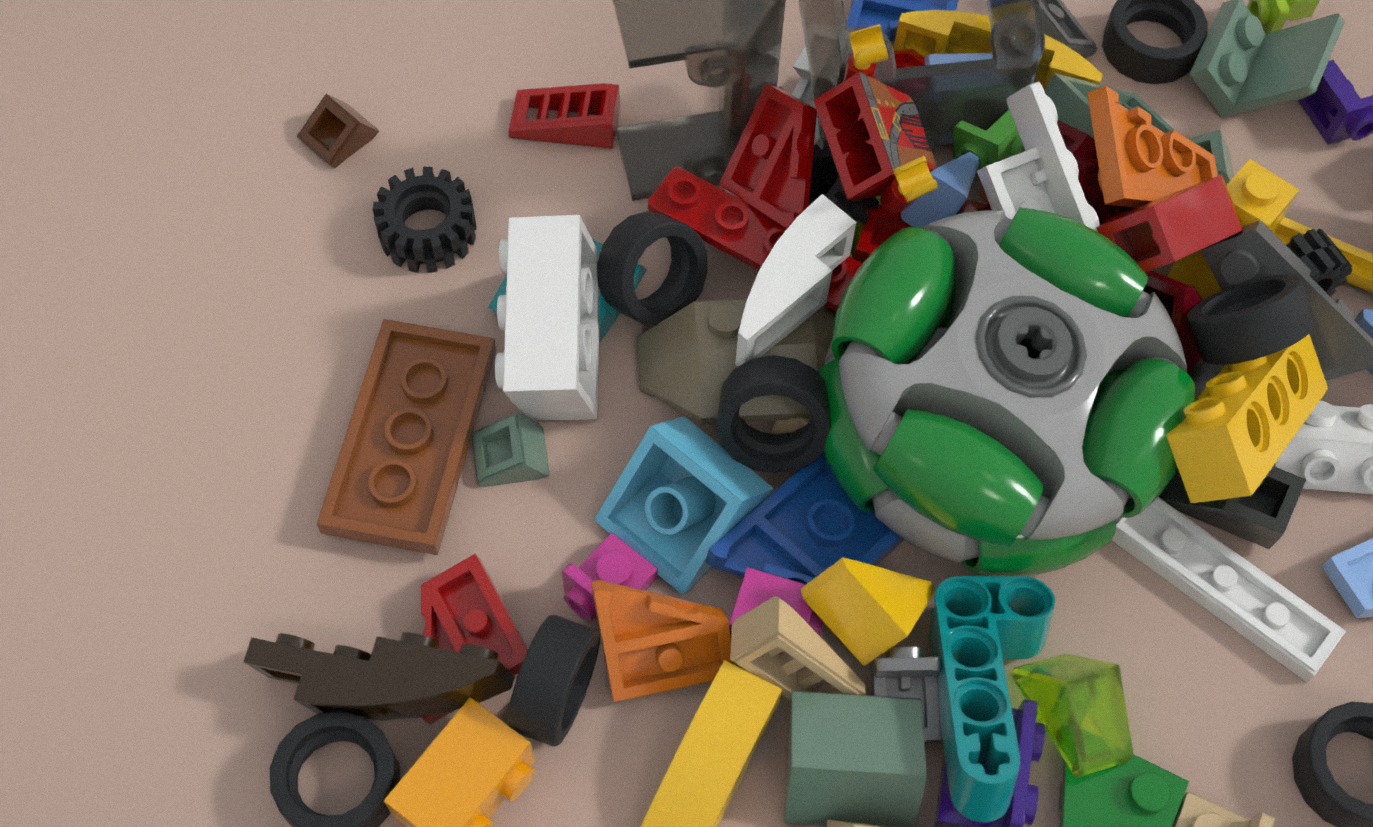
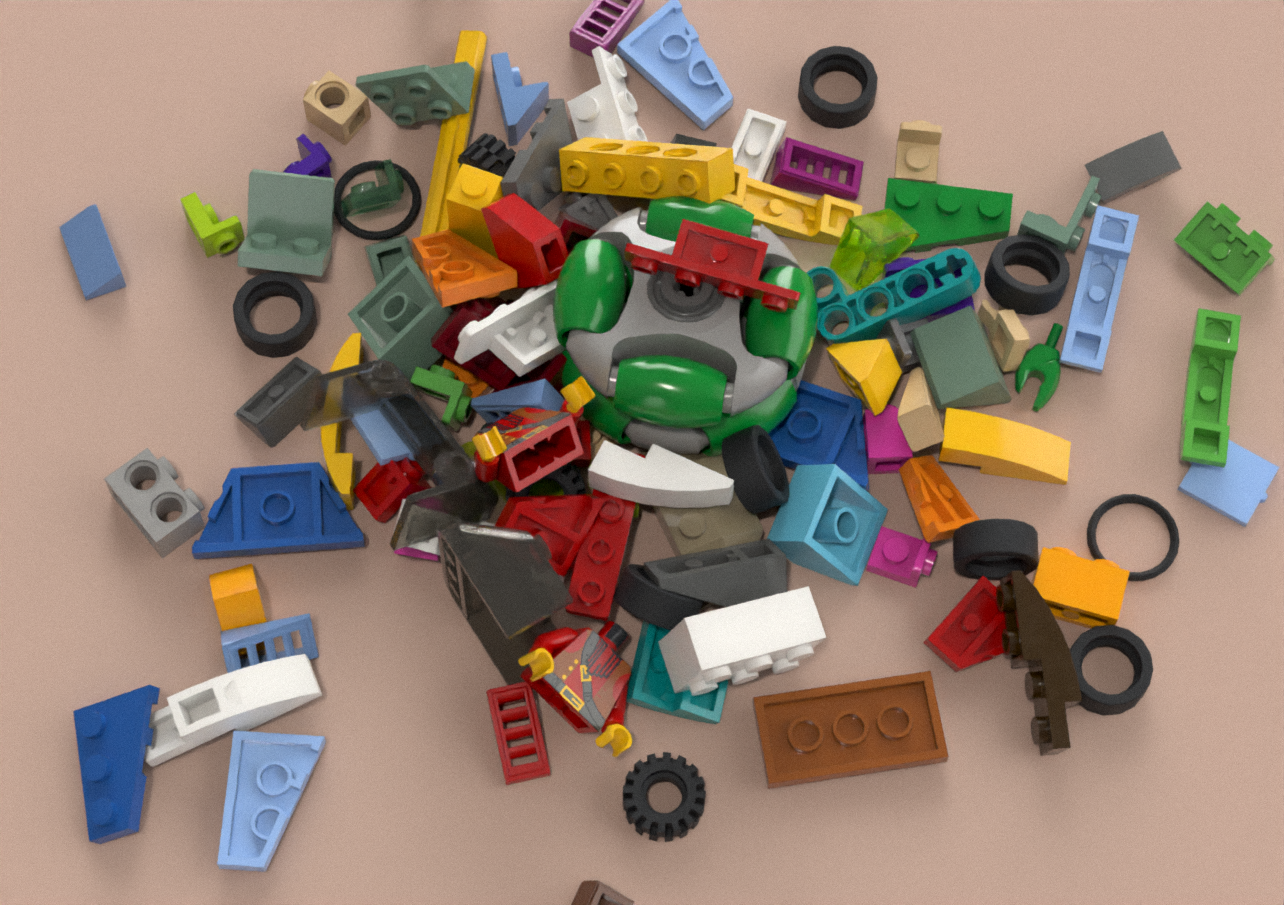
camera: 110 degrees left, 5 degrees up
sand green slope [472,412,549,487] -> none
black tyre [1187,274,1316,365] -> none
none -> black tyre [334,160,421,240]
none -> clear green bracket [341,159,404,218]
none -> torso [518,621,632,758]
none -> red bracket [624,219,801,312]
none -> dark grey slope [644,539,787,607]
none -> yellow slope [718,164,863,246]
none -> magenta slope [770,137,864,201]

